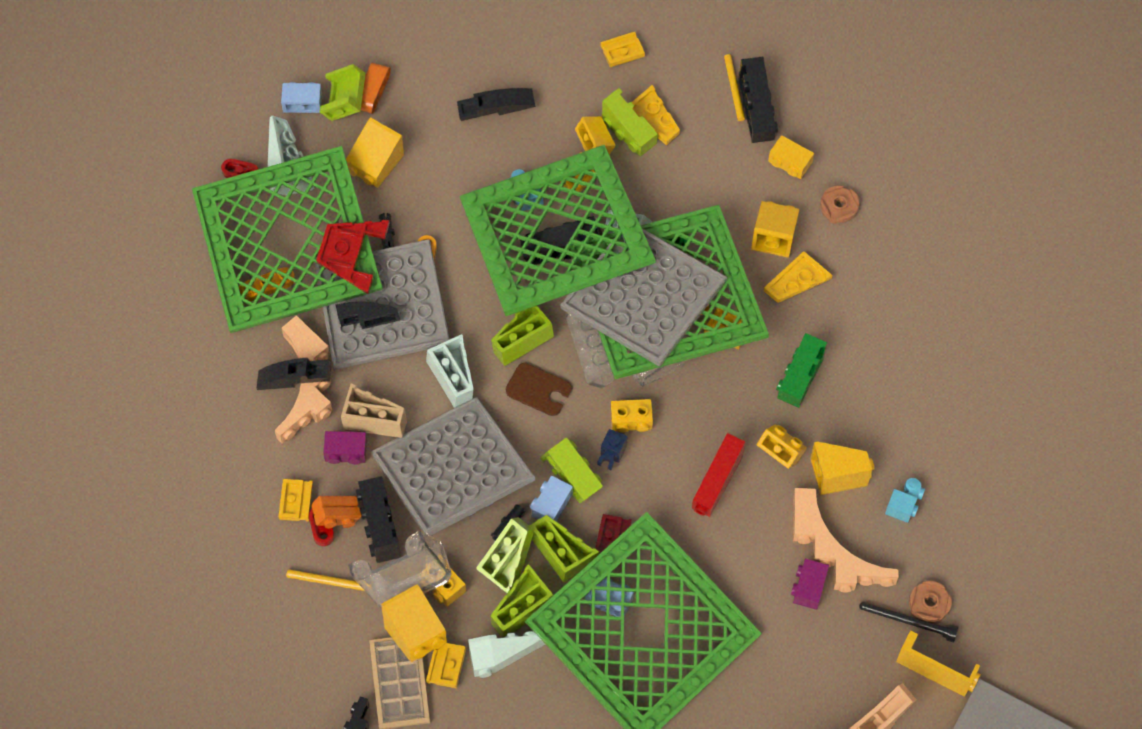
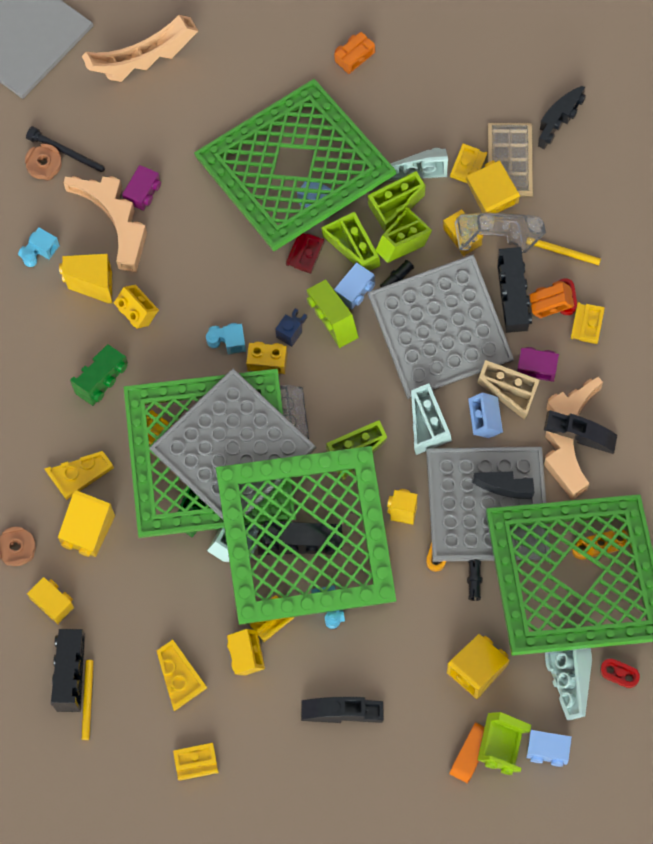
camera: 165 degrees left, 5 degrees up
red wing [316,220,390,294] -> none
reddish brown piece [506,363,571,416] -> none
lime wedge [602,88,658,157] -> none
red slope [692,433,746,517] -> none
yellow panel [896,630,981,697] -> none
none -> medium azure brick [206,323,246,354]
none -> yellow brick [387,489,418,525]
none -> light blue brick [468,392,503,438]

